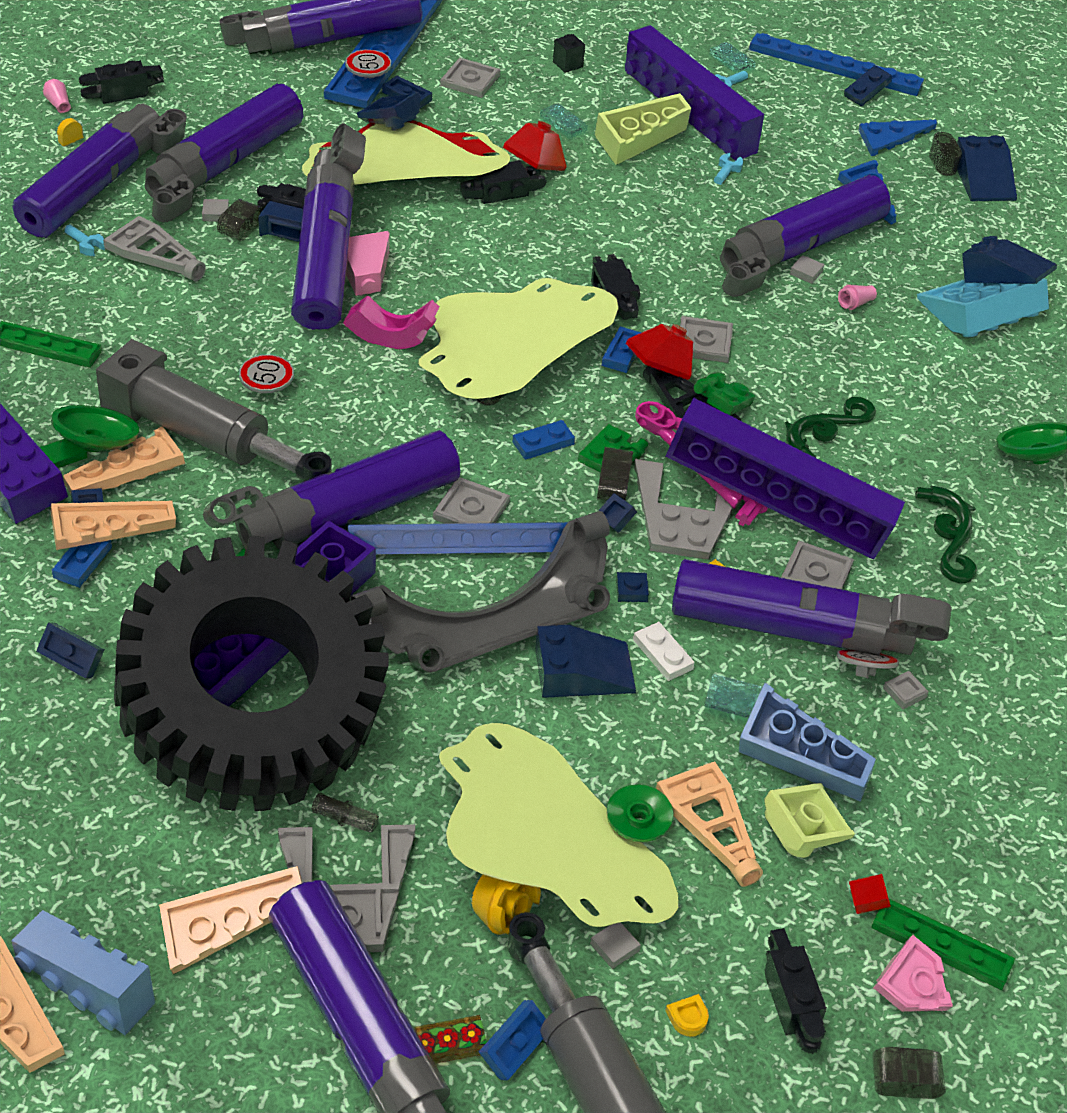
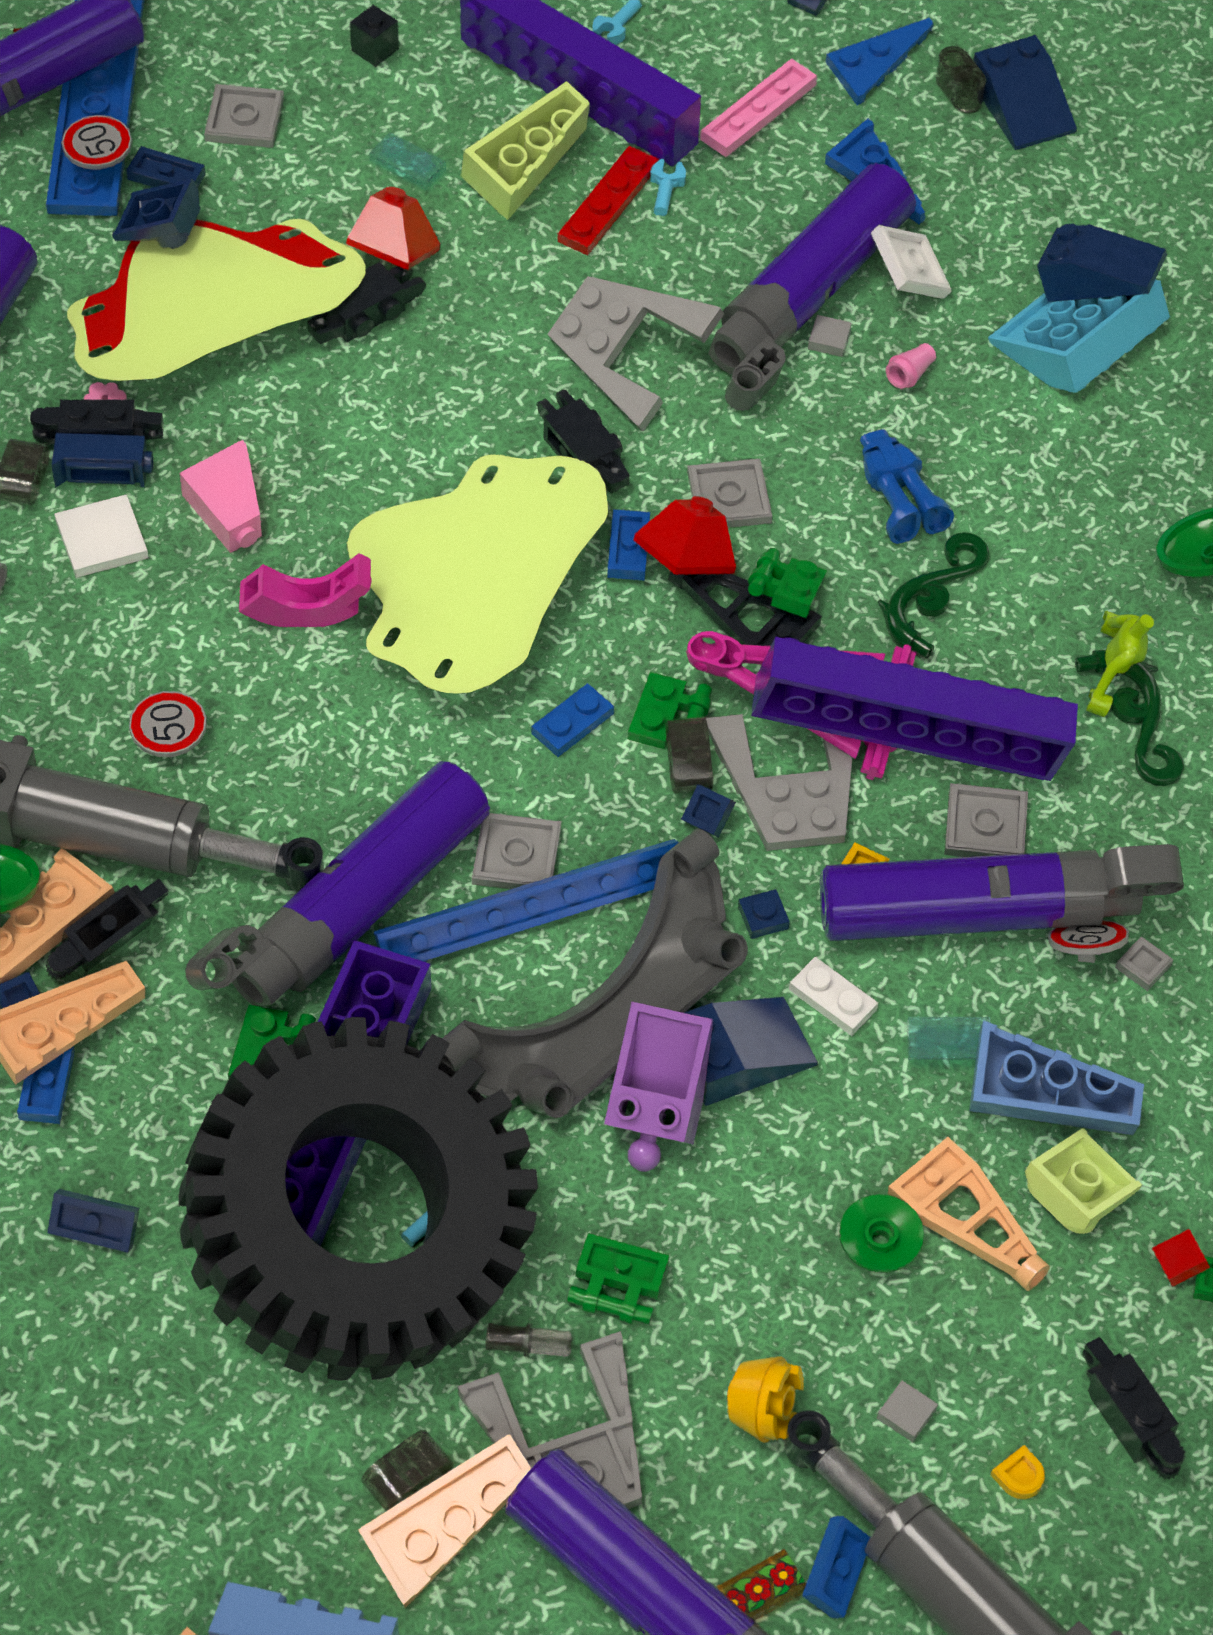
camera: 15 degrees left, 10 degrees up
dark purple piece [291,123,366,330] -> none
yellowish green piece [439,723,678,927] -> none
none -> black hinge [46,879,169,980]
none -> white tile [55,494,148,578]
none -> clear smoke beam [361,1430,454,1511]
none -> light grey wing [548,276,724,431]
none -> red plate [558,146,659,256]
none -> green plate [567,1233,670,1325]
none -> medium lavender slope [604,1002,713,1172]
none -> bright pink plate [700,58,817,157]
none -> blue piece [860,429,954,544]
none -> white tile [871,225,952,299]
none -> lime piece [1086,611,1154,717]

